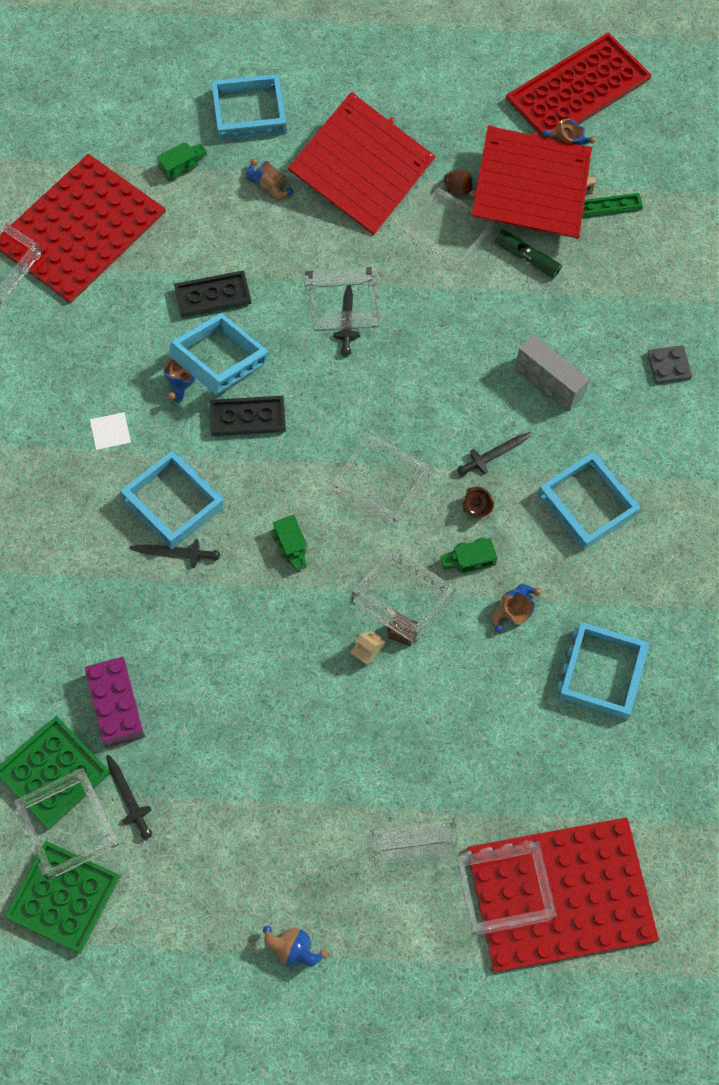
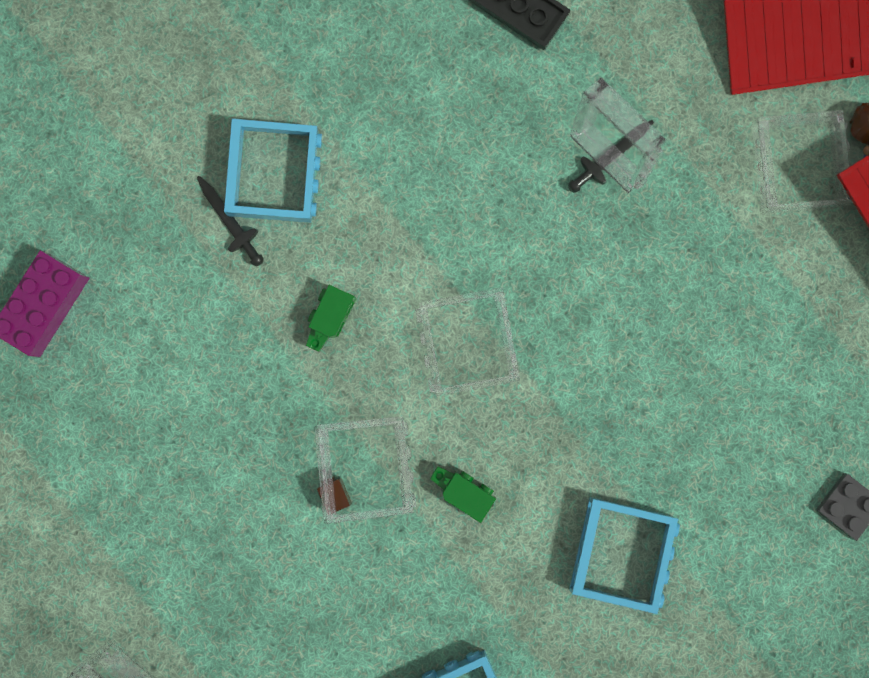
camera: 55 degrees right, 20 degrees up
white sticker [90,412,131,450] -> none
piece [164,358,195,402] -> none
medium azure window [168,313,269,395] -> none
pearl dark grey plate [210,395,286,436] -> none
tan brick [351,631,387,664] -> none
pearl dark grey sword [457,432,532,476] -> none
reddish brown hair [462,486,494,518] -> none
medium nougat piece [490,583,542,633] -> none
dark green piece [495,229,562,278] -> none
light grey brick [515,334,590,410] -> none

